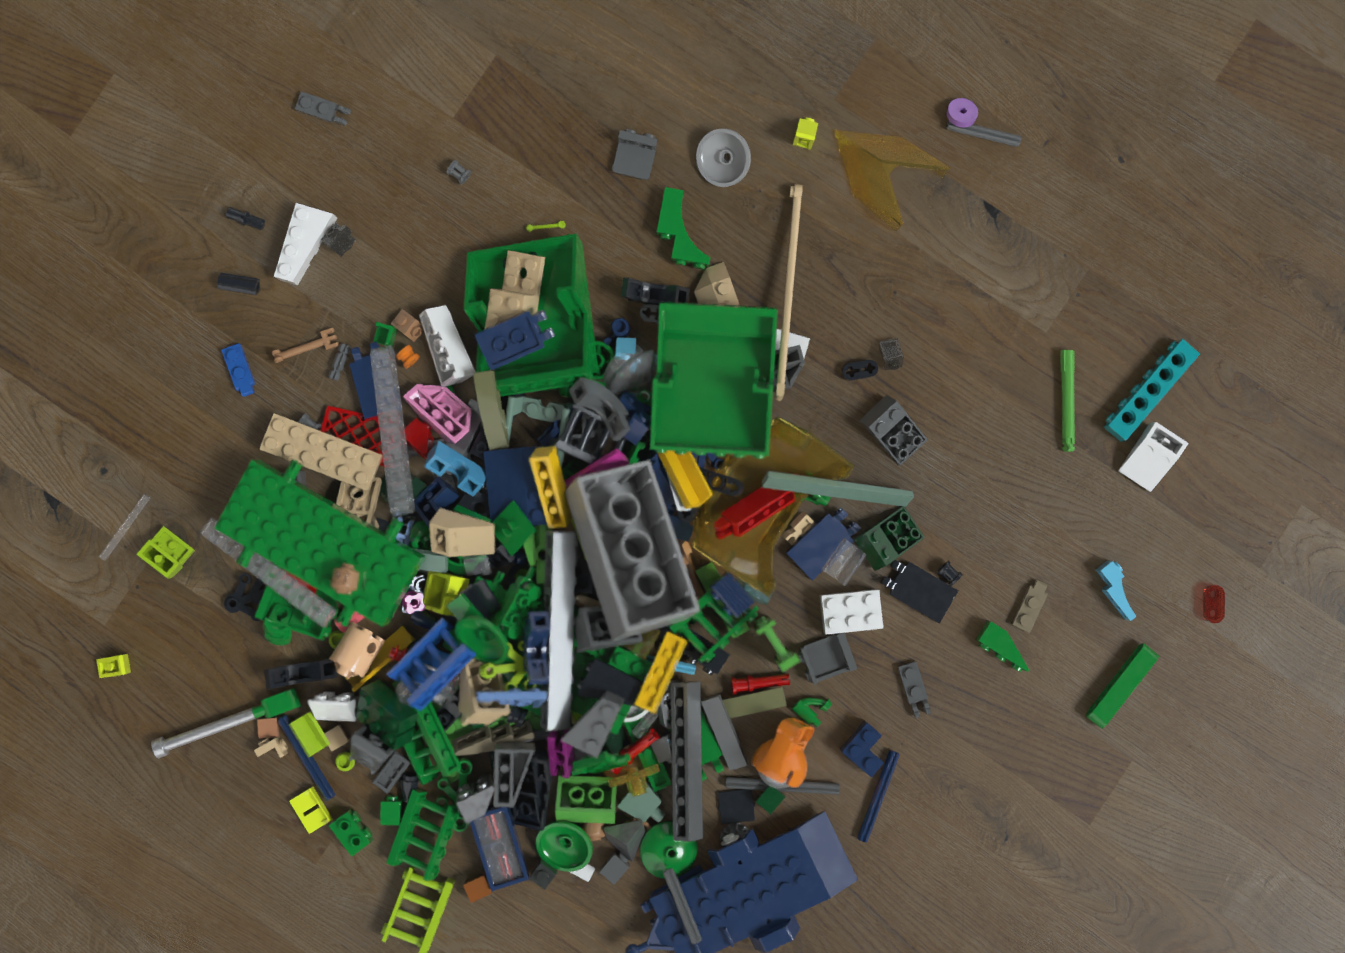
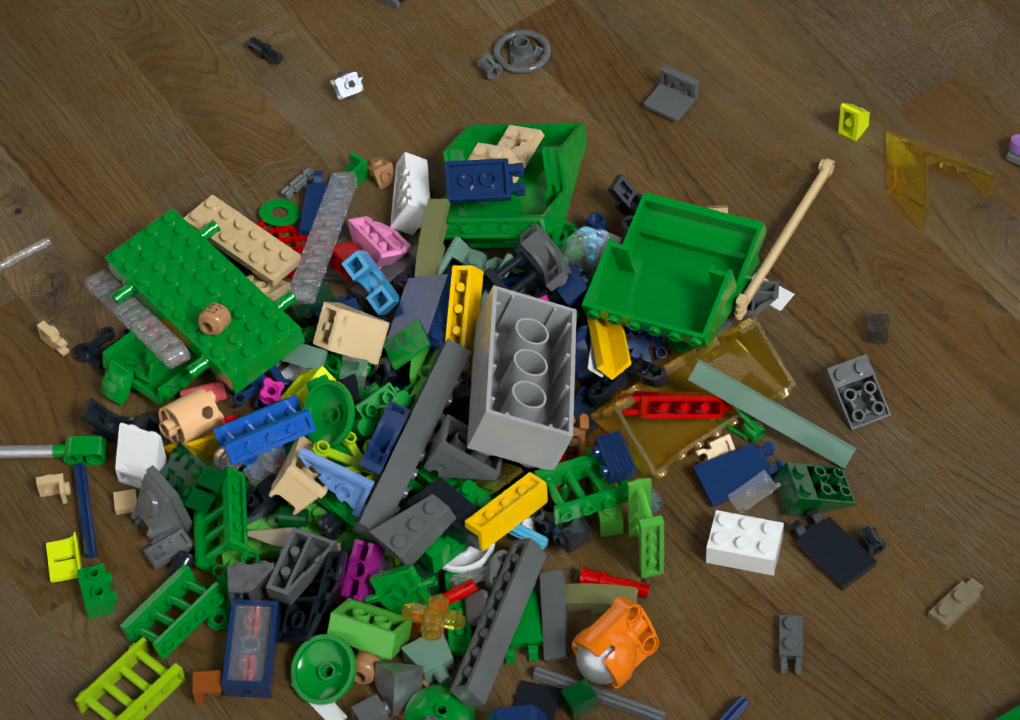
camera: 30 degrees right, 35 degrees down
lime brick [136,526,195,579] -> none
black axle [217,273,260,296] -> none
blue hinge [222,343,255,397] -> none
nougat tile [257,717,279,739] -> none
medium nougat hinge [272,328,340,363] -> none
white wedge [274,203,337,285] -> none
lime panel [289,711,330,758] -> none
lime plate [335,752,355,771] -> none
green brick [380,795,403,825] -> none
orange wheel [395,345,420,369] -> none
pearl dark grey brick [529,860,558,890] -> none
green arch [657,187,711,270] -> none
light grey dish [696,128,751,187] -> none
green plant [791,697,833,728] -> none
dark grey panel [798,633,858,685] -> none
dark blue brick [840,720,884,778] -> none
black beam [842,360,878,381] -> none
green slope [975,620,1029,673] -> none
none -> tan plate [37,320,70,356]
none -> green piece [259,199,301,226]
none -> dark grey piece [493,29,551,74]

